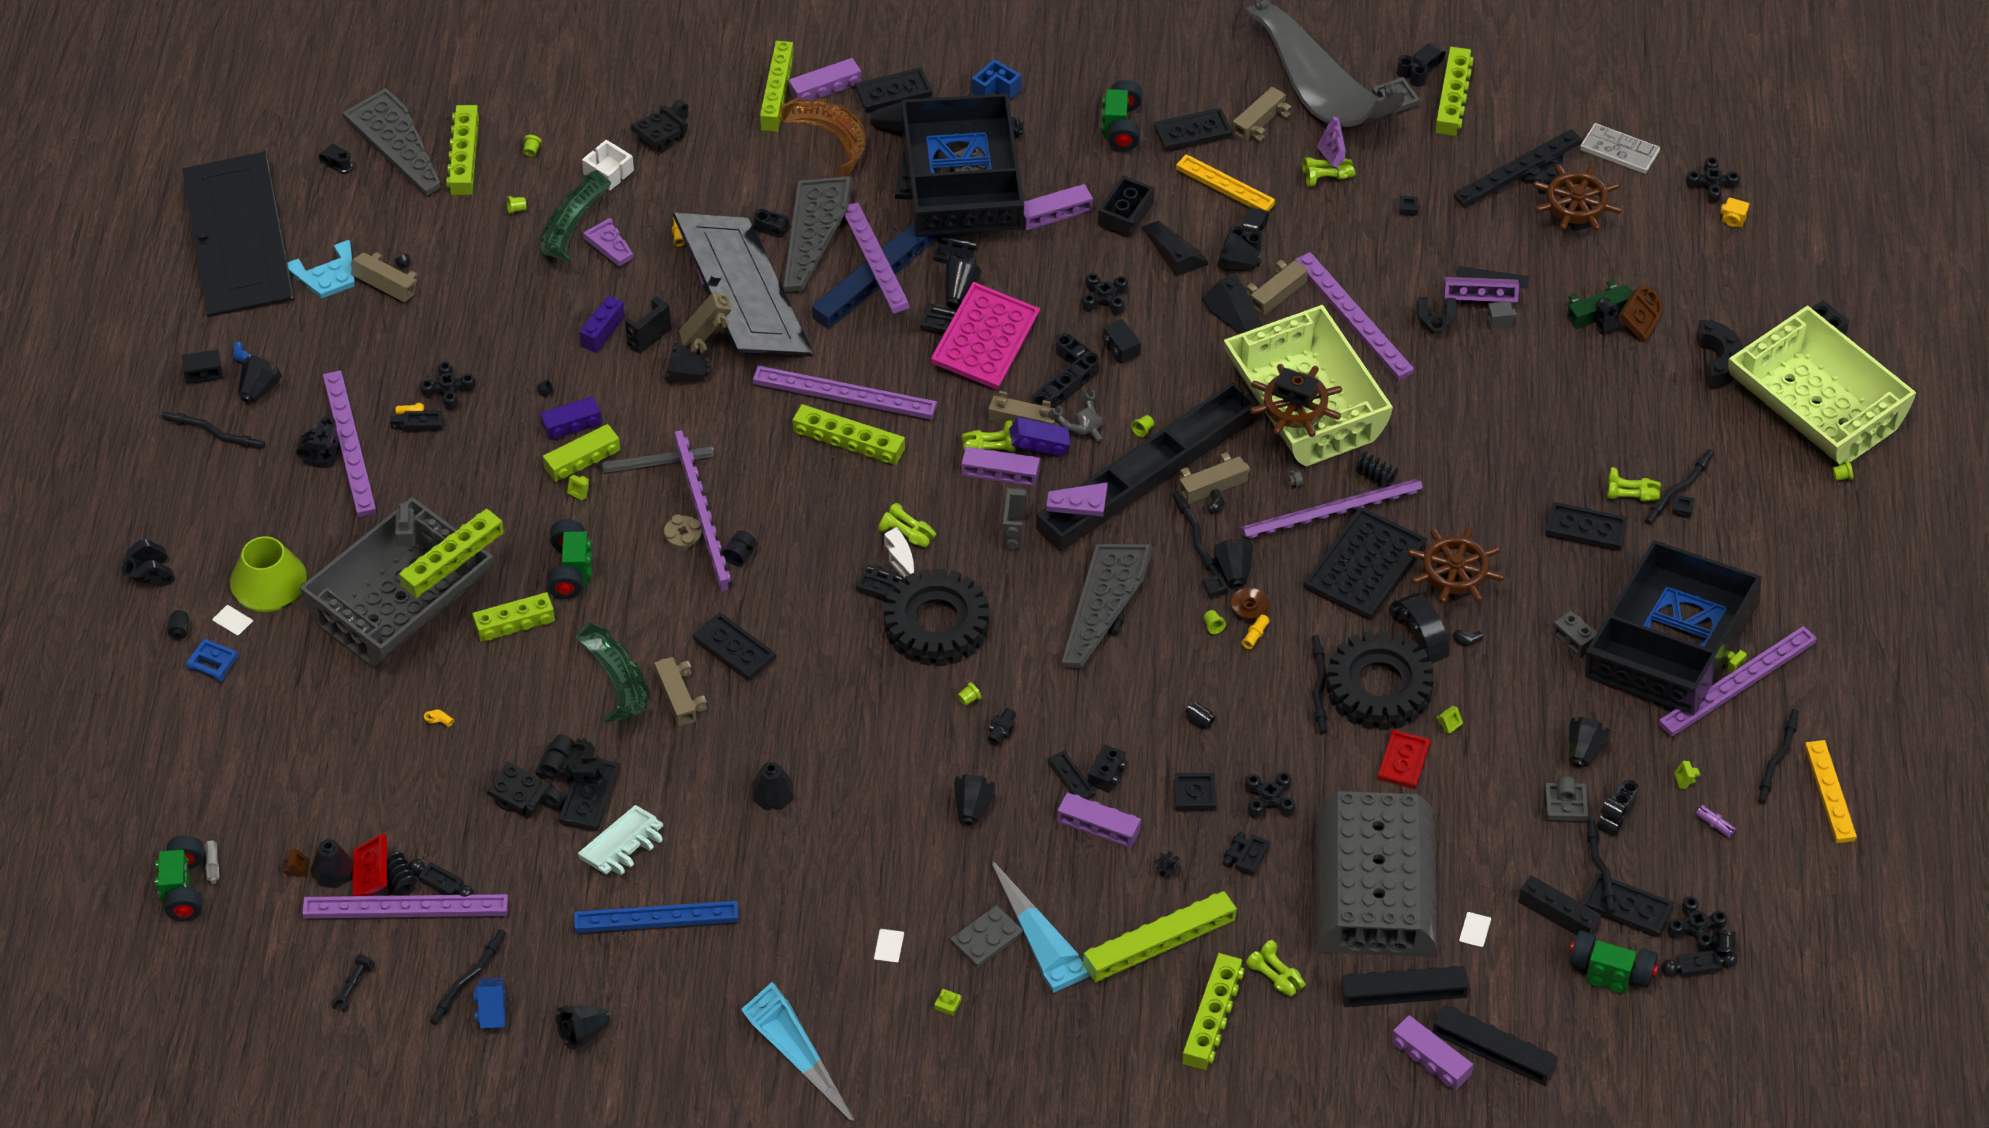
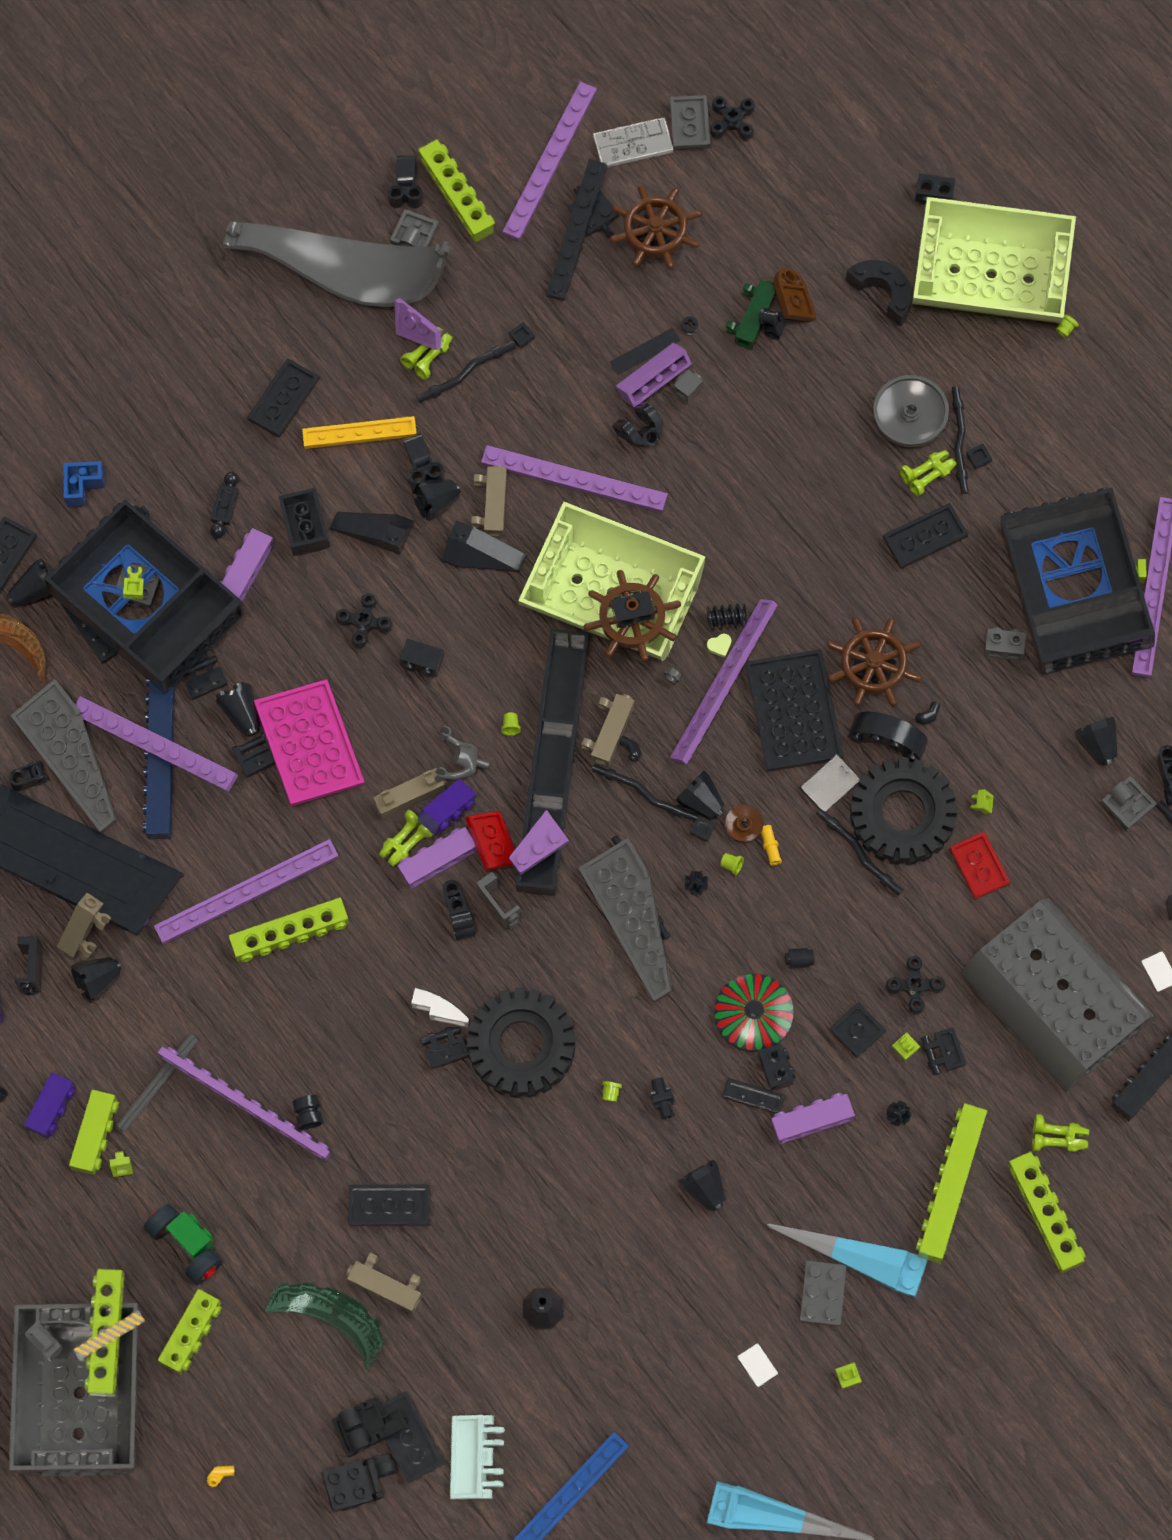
camera: 40 degrees left, 20 degrees up
dark tan plate [664,514,702,550] -> none
lime piece [878,503,937,548] -> none
black beam [1031,333,1099,408] -> none
brick [1101,80,1142,151] -> none
dark tan brick [1232,87,1291,142] -> none
yellow brick [1720,198,1750,227] -> none
none -> sticker [74,1311,144,1360]
none -> lime plate [123,566,144,599]
none -> black plate [210,472,239,538]
none -> black bar [416,341,515,403]
none -> black piece [443,880,476,941]
none -> red tile [465,811,515,871]
none -> medium lavender plate [503,82,597,242]
none -> dark grey plate [670,95,710,149]
none -> black bush [682,316,698,335]
none -> black gear [685,871,708,895]
none -> yellowish green tile [707,634,731,658]
none -> dish [714,974,794,1052]
none -> container [799,754,860,812]
none -> dark grey dish [873,375,949,447]
none -> lime tile [892,1033,920,1061]

